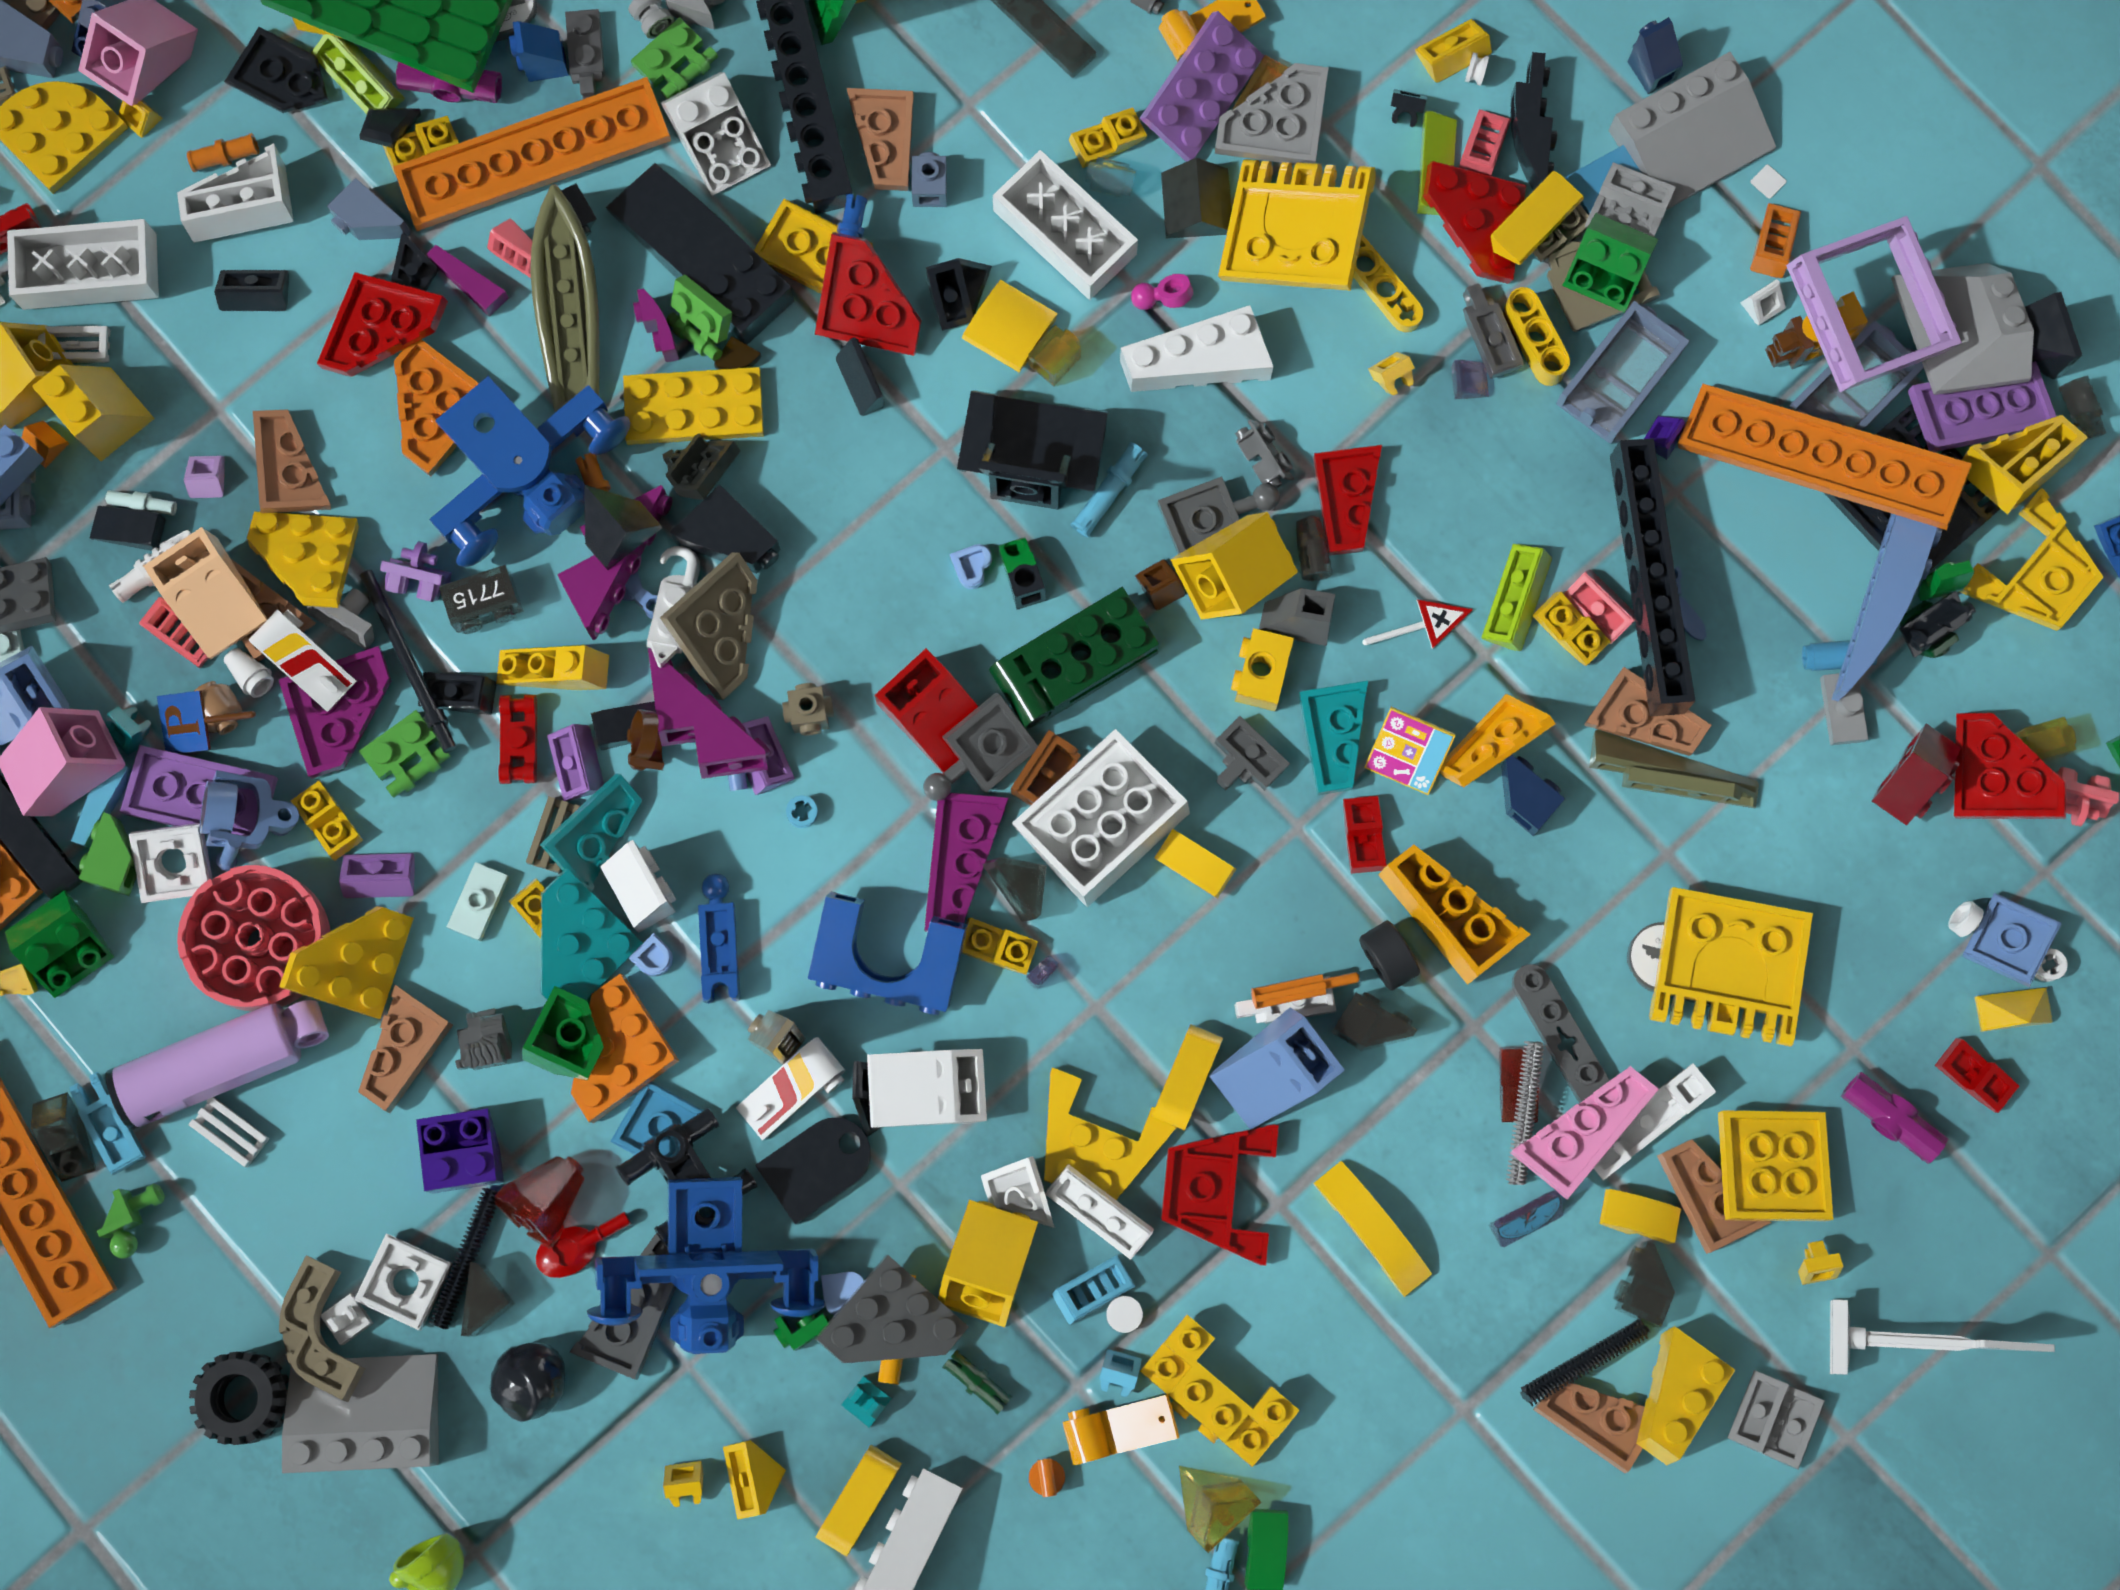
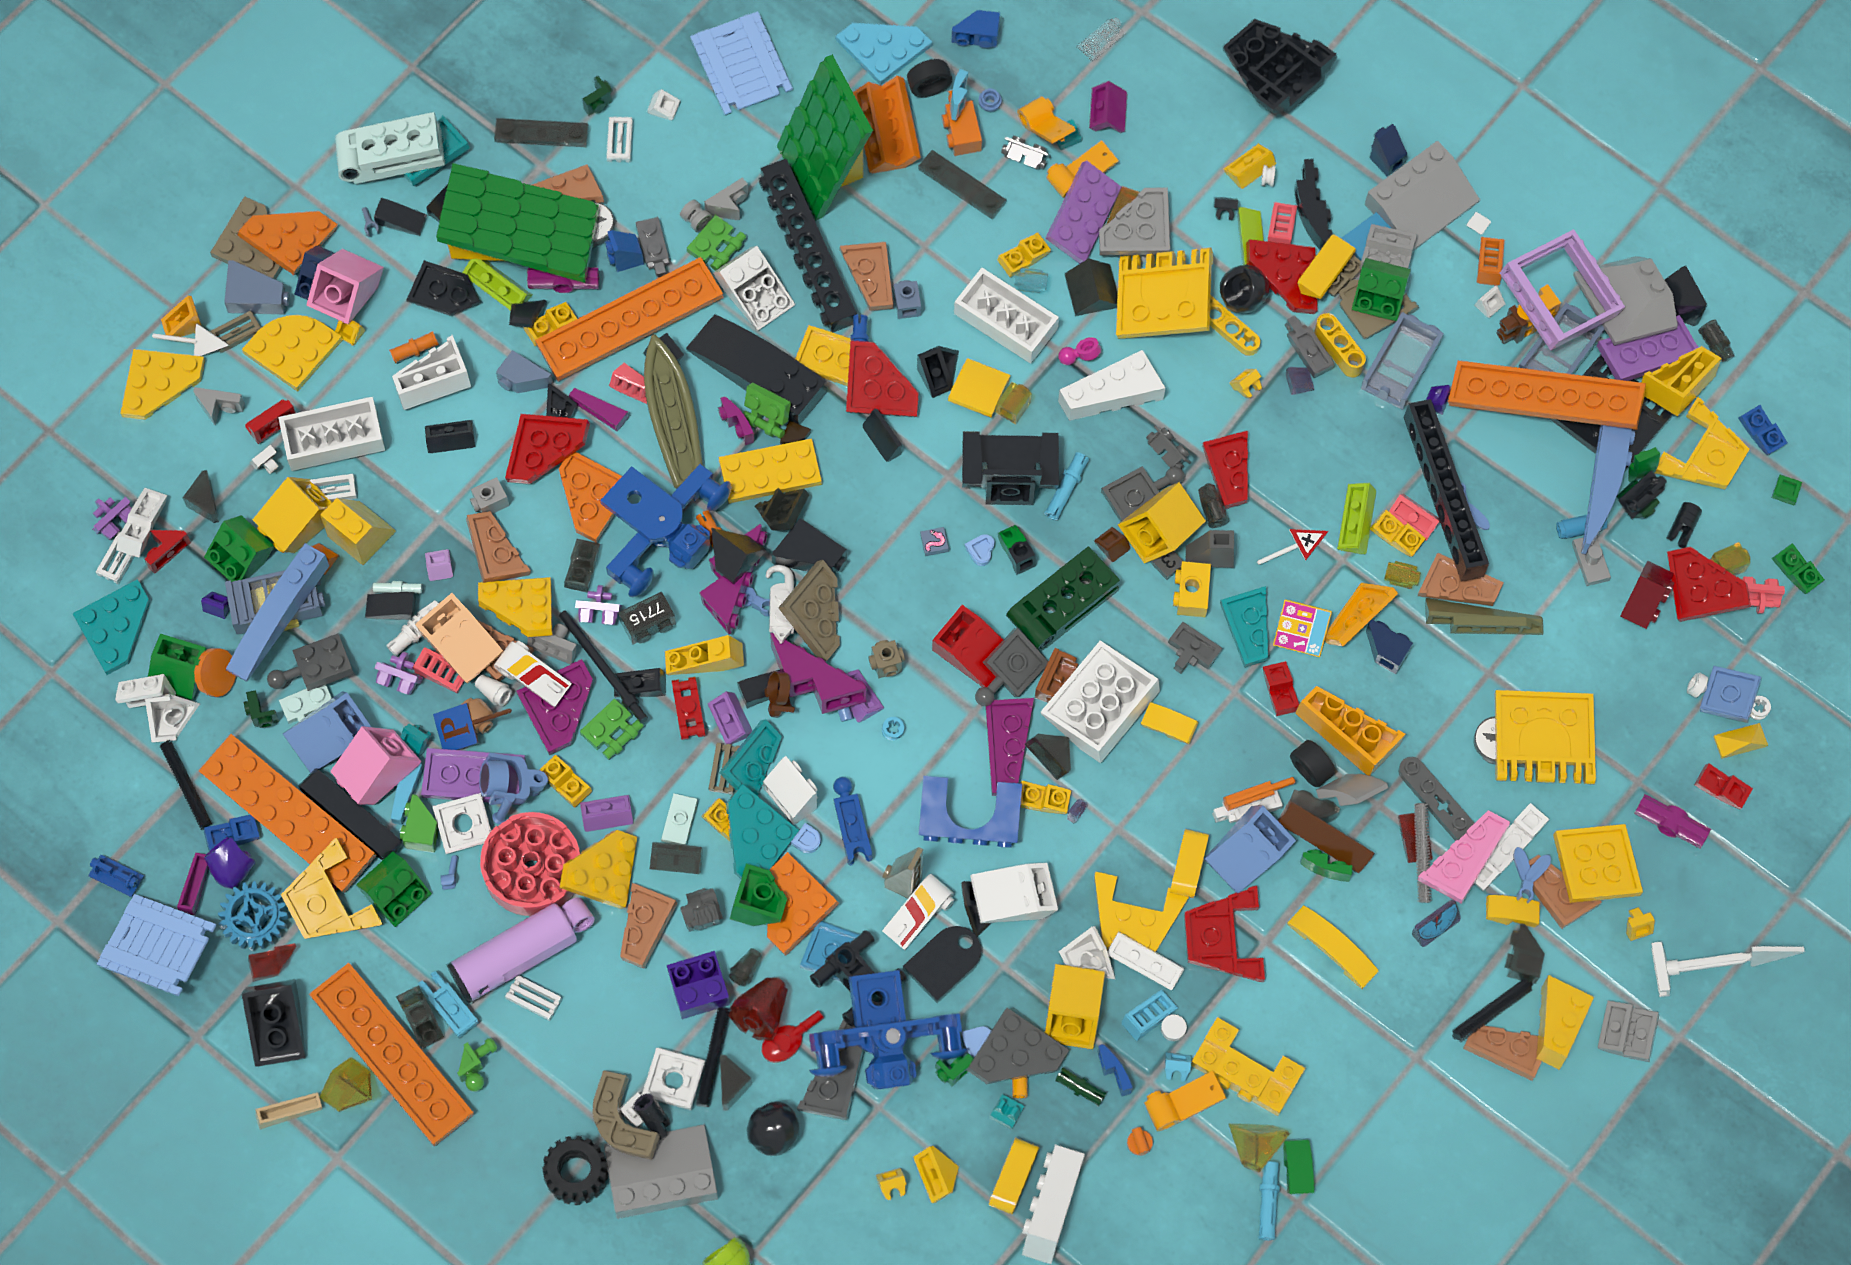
camera: 10 degrees left, 10 degrees down
none -> medium lavender hips [374,652,423,695]
none -> medium blue hand [441,855,458,890]
none -> light grey brick [469,477,509,514]
none -> clear smoke slope [564,539,600,593]
none -> black hinge [633,1094,670,1141]
none -> clear smoke hinge [649,842,703,875]
none -> clear smoke cone [729,948,762,987]
none -> sand blue tile [920,527,949,556]
none -> blue slope [1097,1045,1132,1097]
none -> dark grey tile [1151,551,1183,580]
none -> black piece [1219,265,1270,313]
none -> reddish brown slope [1277,801,1375,873]
none -> green slope [1300,850,1352,882]
none -> light grey slope [1316,774,1388,806]
none -> clear yellow brick [1384,561,1421,590]
none -> medium blue piece [1513,847,1551,903]
none -> black hinge [1666,502,1702,548]

